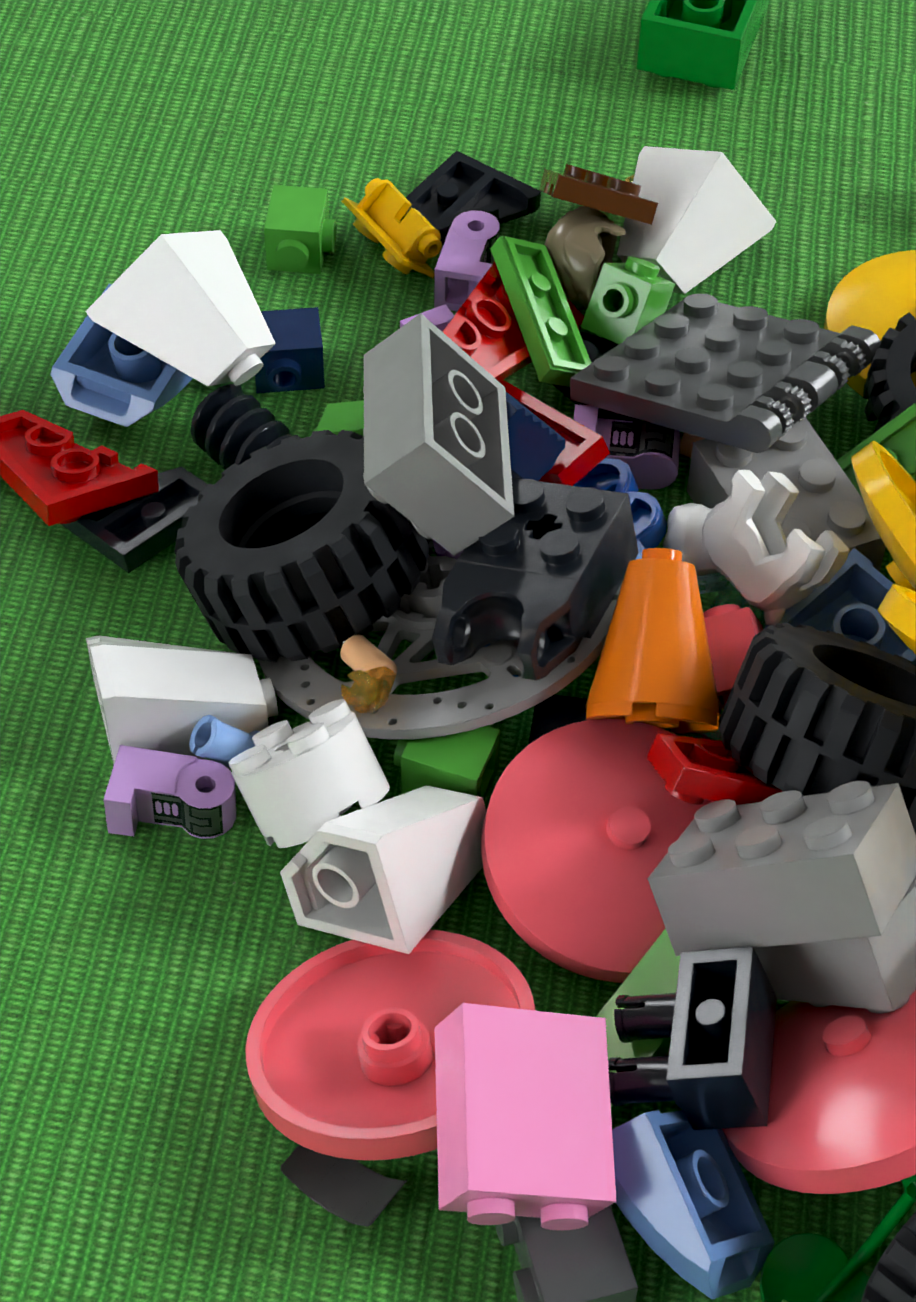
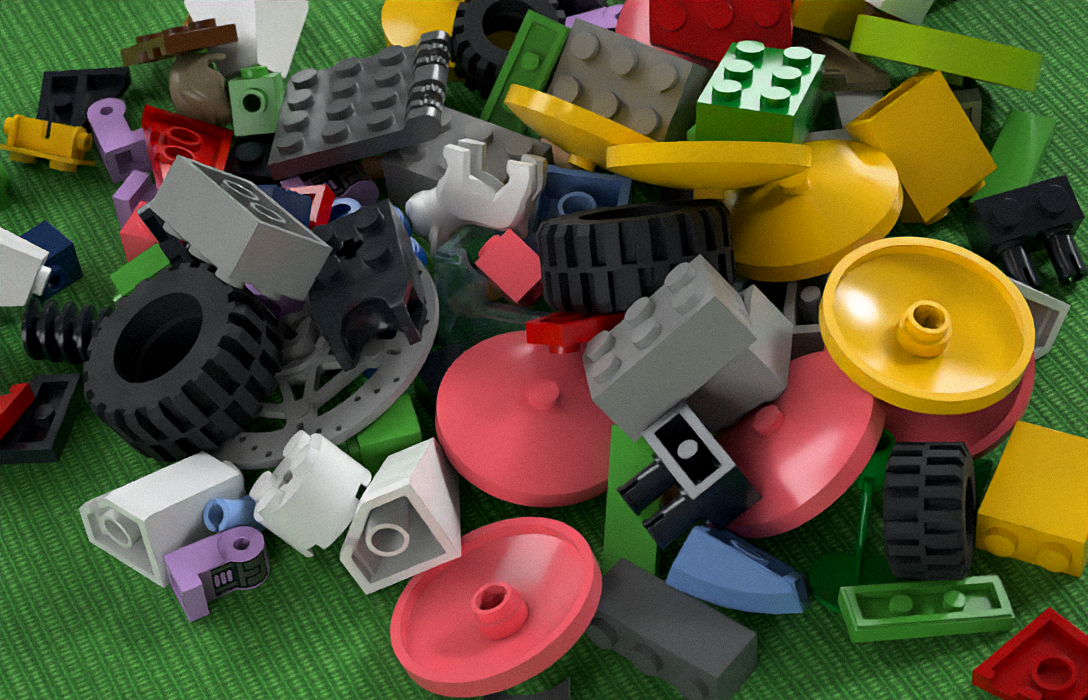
camera: 30 degrees left, 5 degrees down
arm [340,635,397,713] -> none
bright pink brick [435,1003,617,1231] -> none
bright green tile [490,236,591,387] -> none
orange cone [585,548,721,734] -> none

